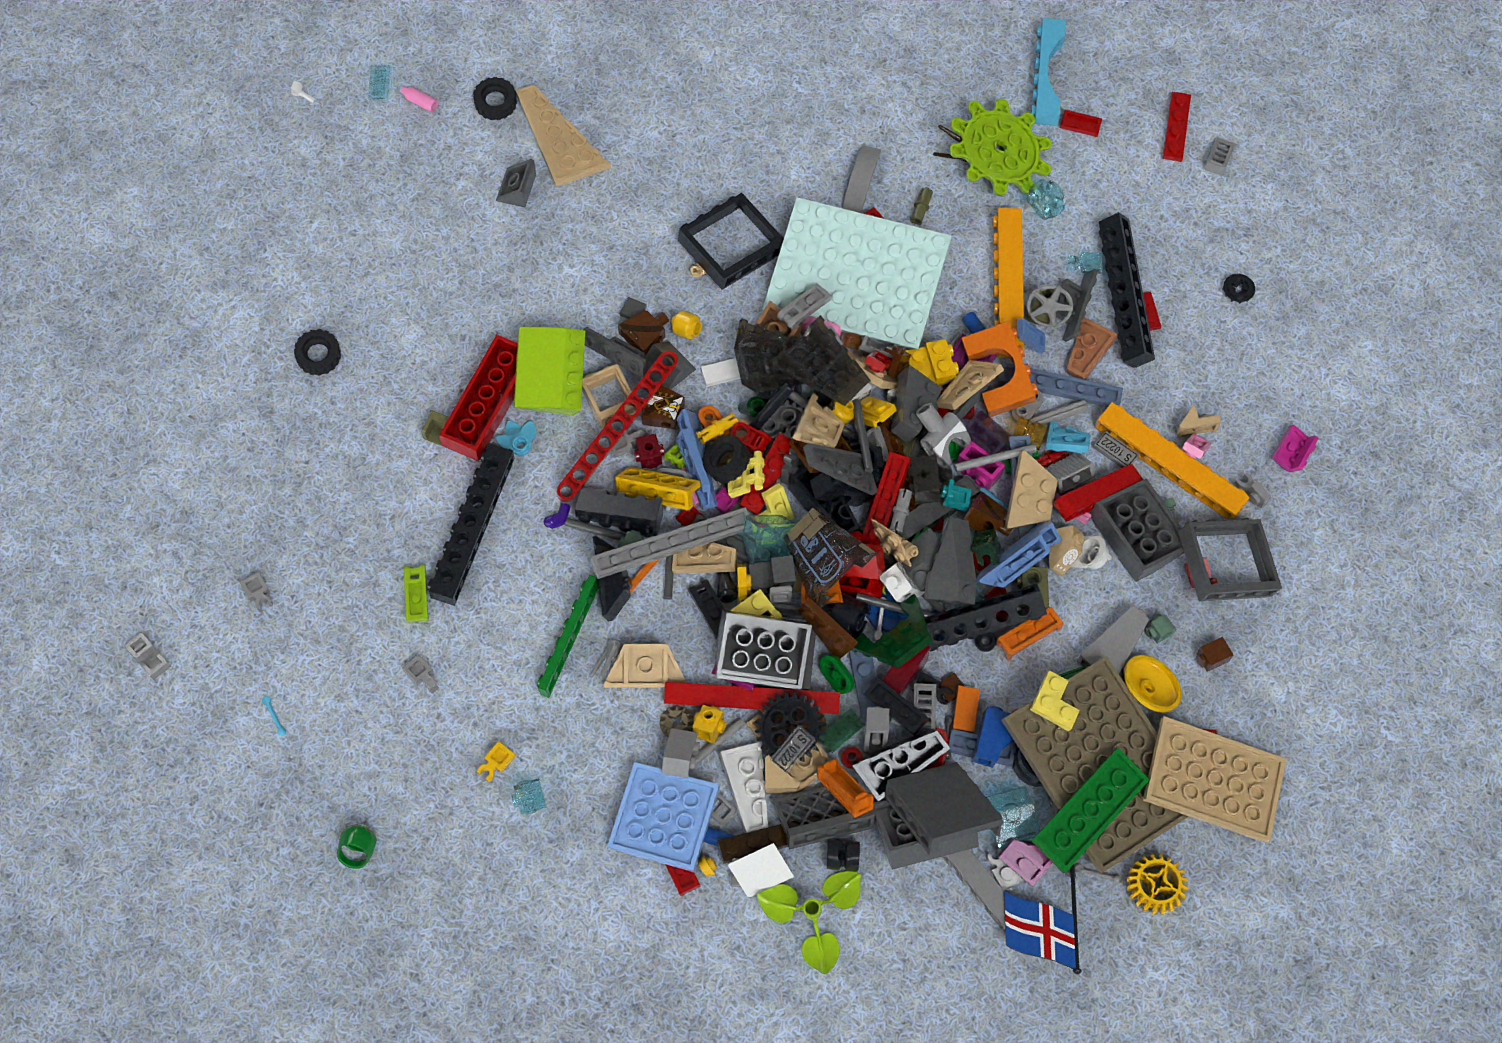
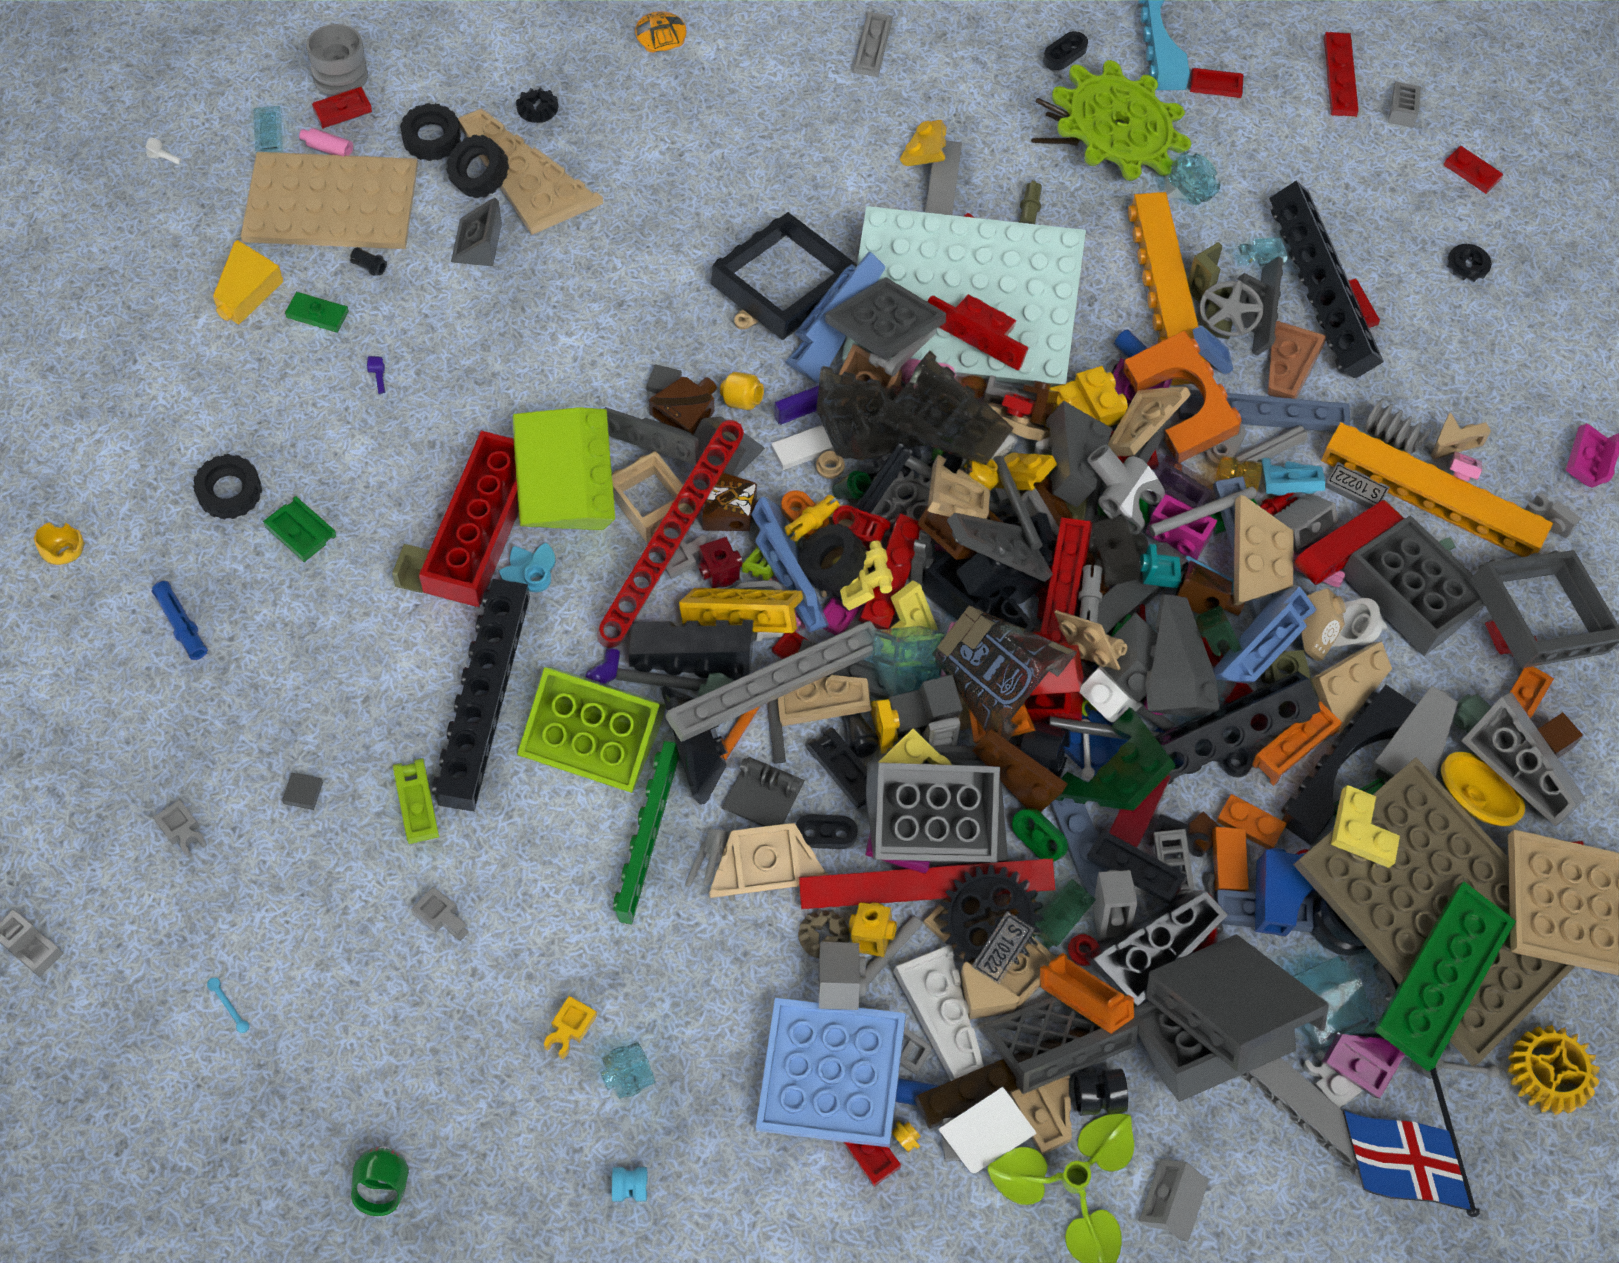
camera: 10 degrees left, 5 degrees down
none -> yellow hair [33,522,85,565]
none -> blue pin [151,581,208,660]
none -> yellow slope [213,240,284,325]
none -> tan plate [241,152,418,249]
none -> green plate [263,496,337,562]
none -> dark grey tile [282,772,323,810]
none -> green plate [285,291,349,333]
none -> light grey wheel [306,24,368,96]
none -> red plate [312,87,372,129]
none -> black pin [350,247,387,276]
none -> dark purple hand [367,356,385,394]
none -> black tyre [446,134,509,198]
none -> black gear [516,87,559,123]
none -> lime slope [517,667,666,793]
none -> medium azure wheel [612,1167,648,1202]
none -> light orange dish [635,11,686,53]
none -> dark grey hinge [722,757,805,827]
none -> dark purple tile [774,383,830,425]
none -> medium blue wedge [785,252,885,383]
none -> black plate [796,814,858,849]
none -> tan plate [816,451,845,479]
none -> dark grey plate [825,277,946,360]
none -> light grey tile [853,12,893,77]
none -> yellow wing [899,120,947,166]
none -> red bracket [927,294,1028,370]
none -> tan wing [1010,1075,1072,1155]
none -> black plate [1043,31,1088,70]
none -> light grey panel [1139,1159,1208,1242]
none -> olive panel [1188,242,1223,306]
none -> orange plate [1216,794,1287,850]
none -> black arch [1281,684,1416,845]
none -> tan wing [1311,641,1392,733]
none -> light grey piece [1365,398,1431,455]
none -> red plate [1444,146,1504,194]
none -> light grey wedge [1461,692,1585,826]
none -> orange plate [1509,666,1554,719]

